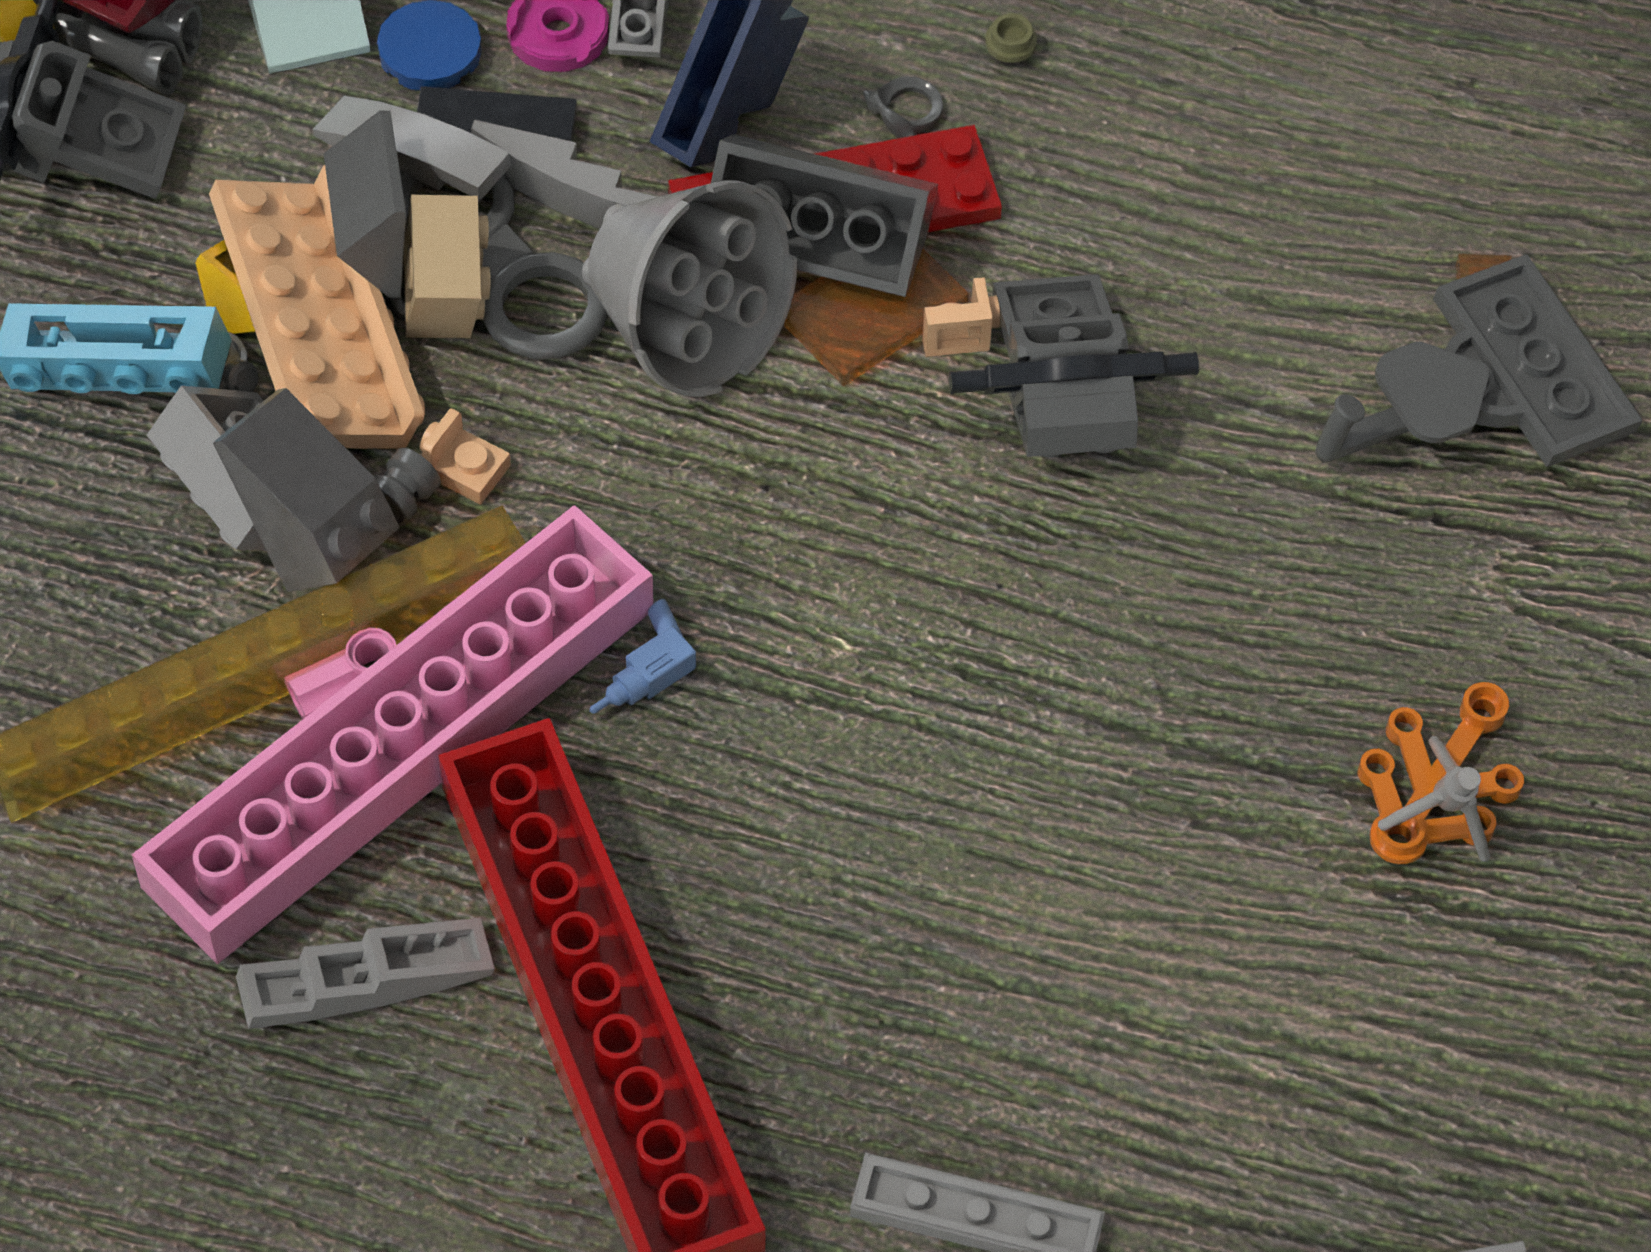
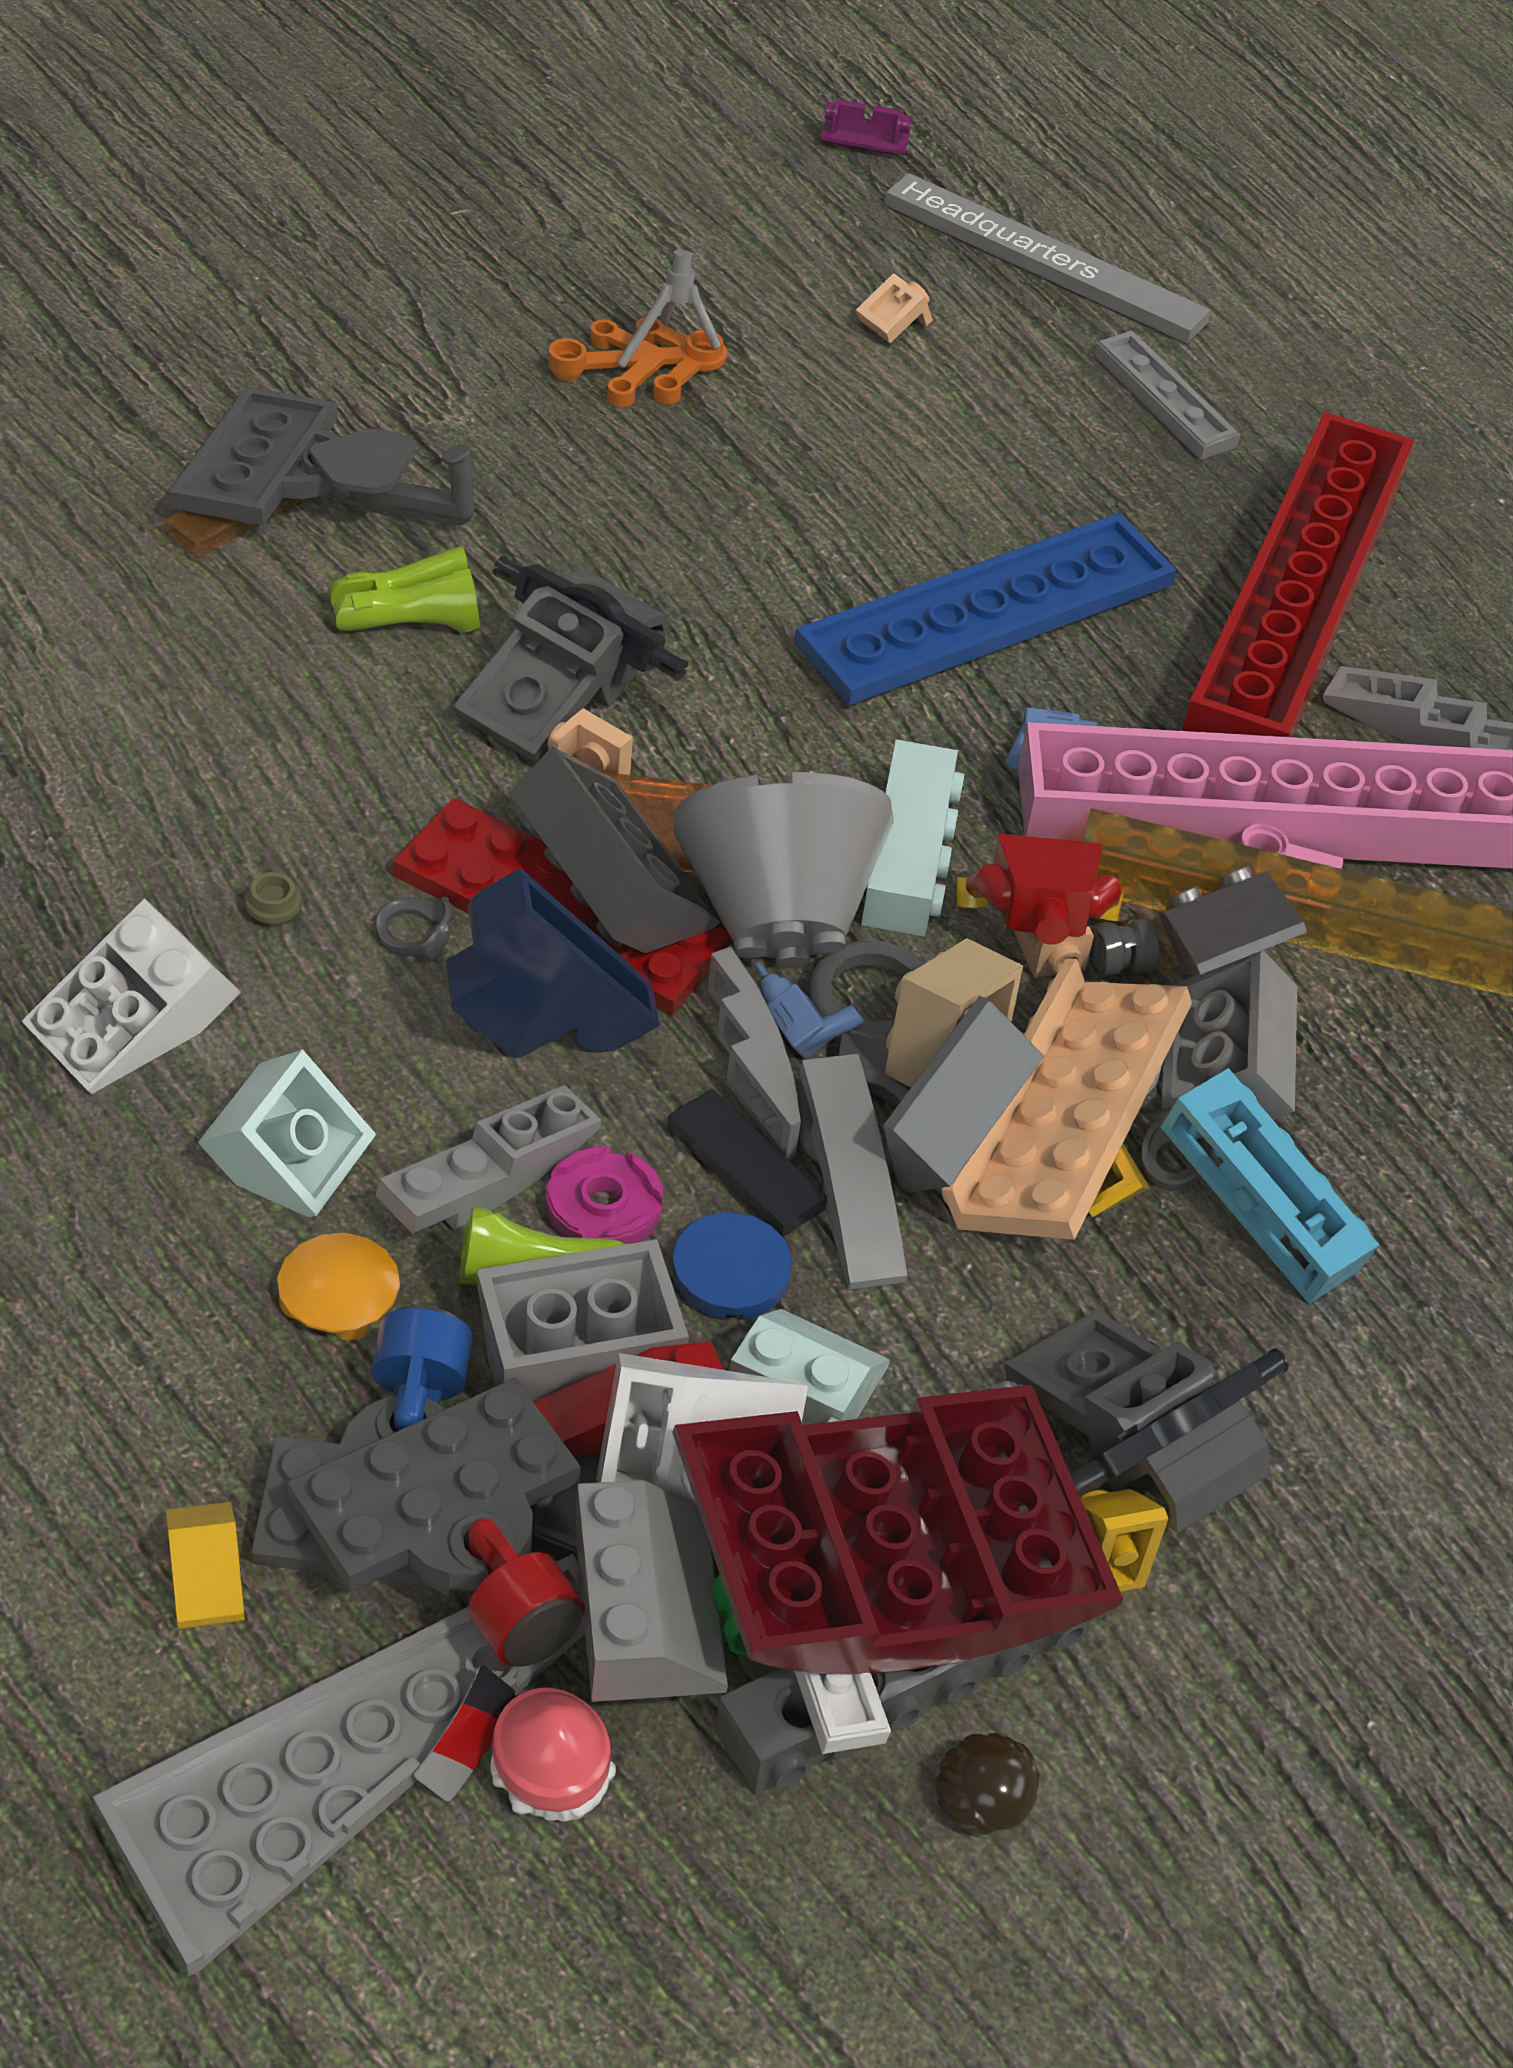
camera: 140 degrees left, 10 degrees down
none -> lime piece [328,545,480,633]
none -> medium blue piece [754,962,867,1059]
none -> blue plate [794,513,1177,705]
none -> light nougat bracket [856,273,933,343]
none -> light aqua brick [861,739,965,937]
none -> red torso [956,834,1124,945]

